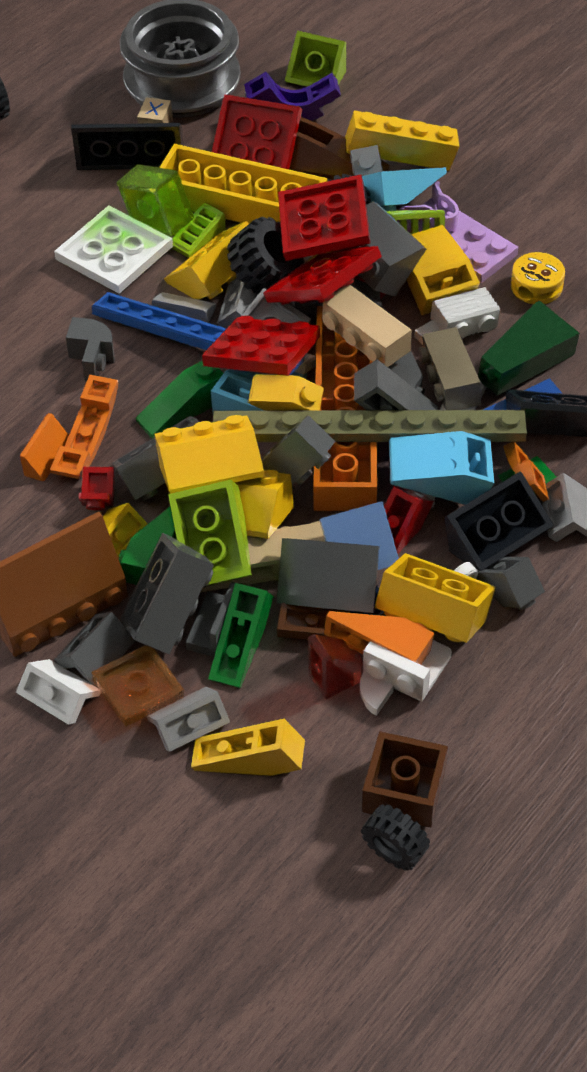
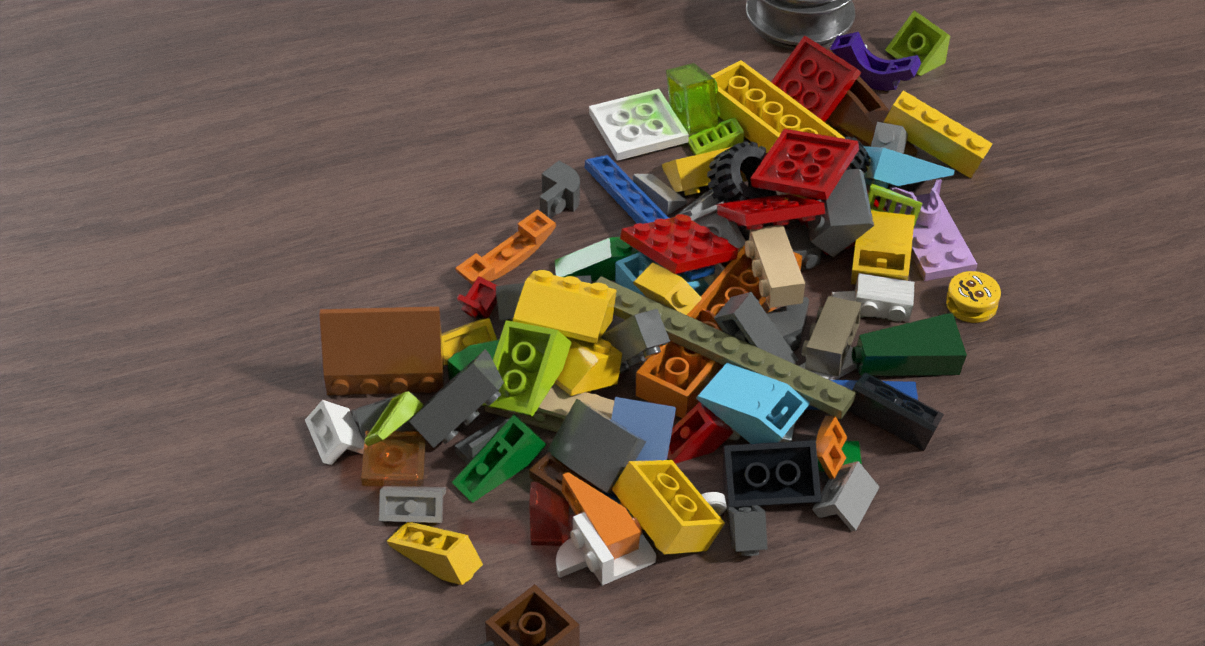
camera: 30 degrees right, 5 degrees down
orange slope [20,413,69,481] -> none
black slope [71,123,184,170] -> none
tan brick [137,97,173,124] -> none
none -> lime slope [364,391,424,446]

